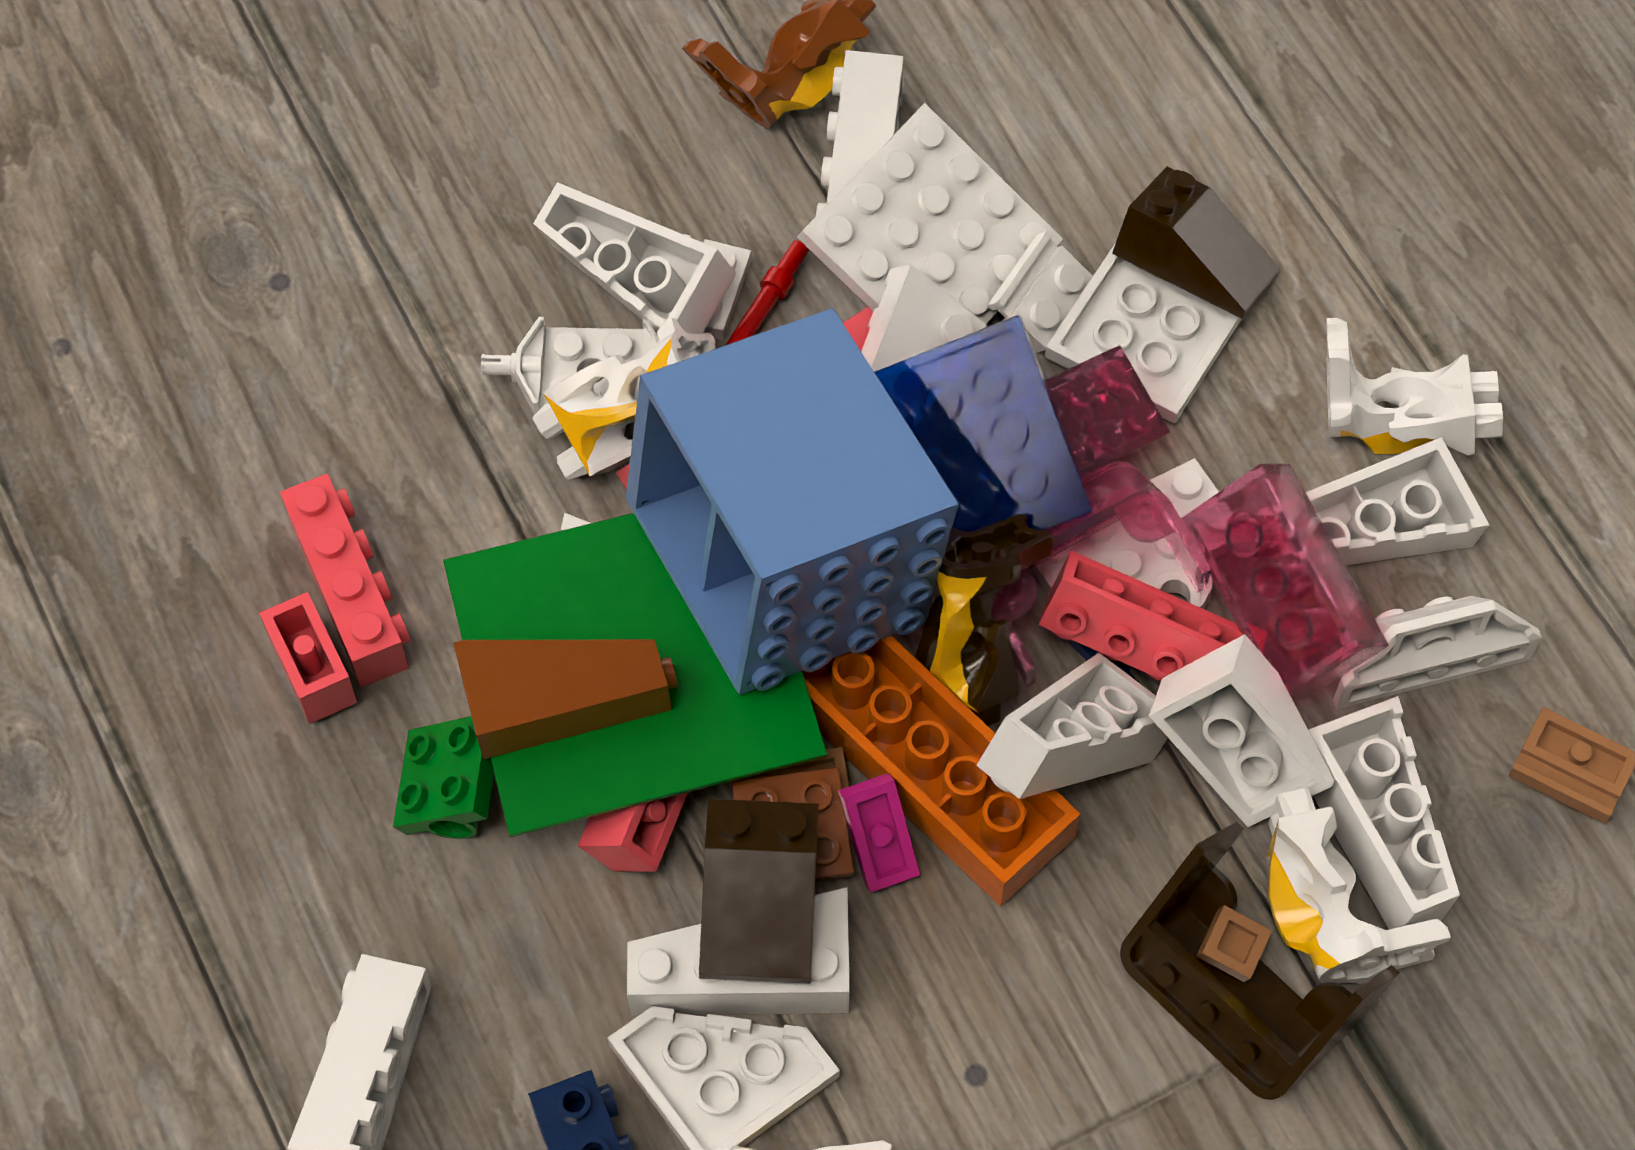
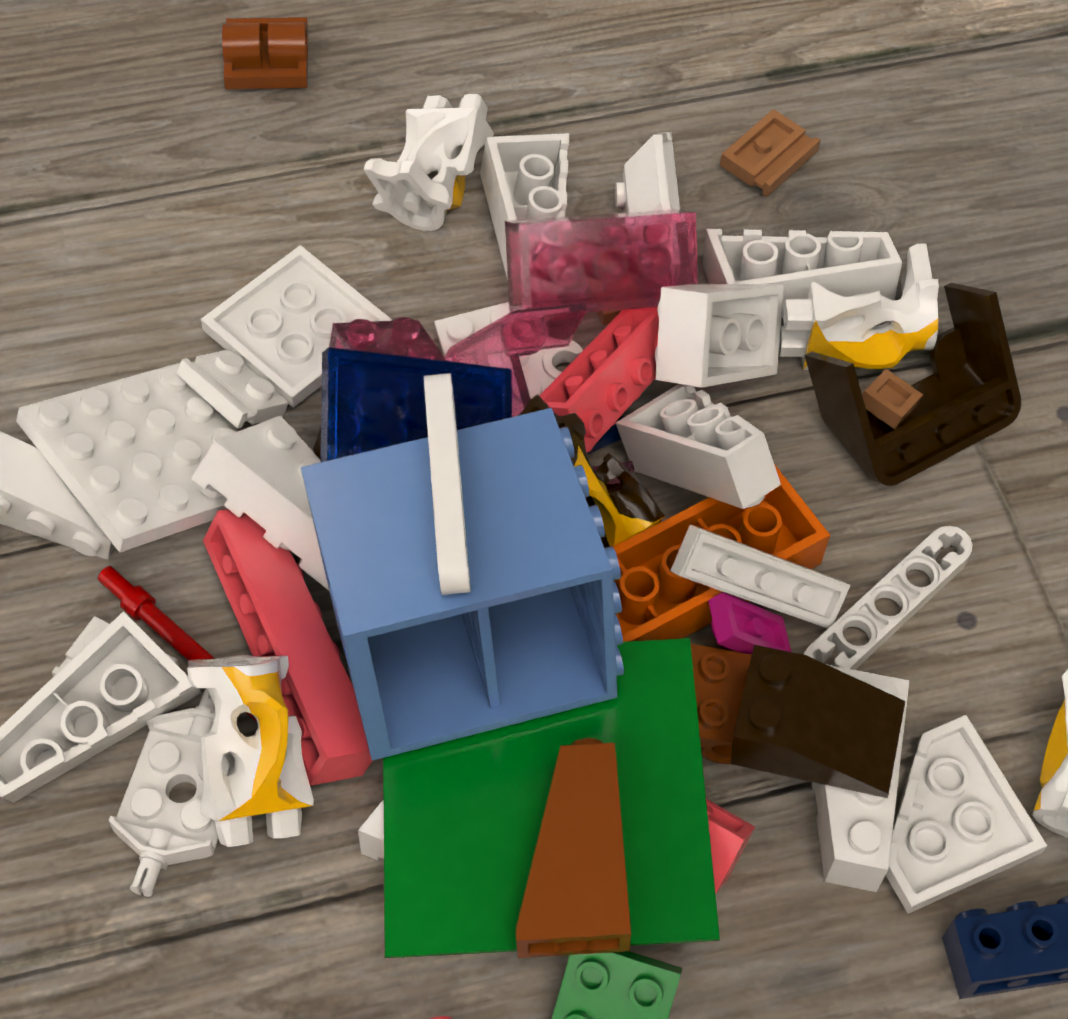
camera: 80 degrees left, 5 degrees down
dark brown slope [1112,166,1280,319] -> none
none -> dark orange plate [222,17,308,89]
none -> white beam [424,373,471,595]
none -> white tile [670,524,850,628]
none -> white beam [804,526,973,670]

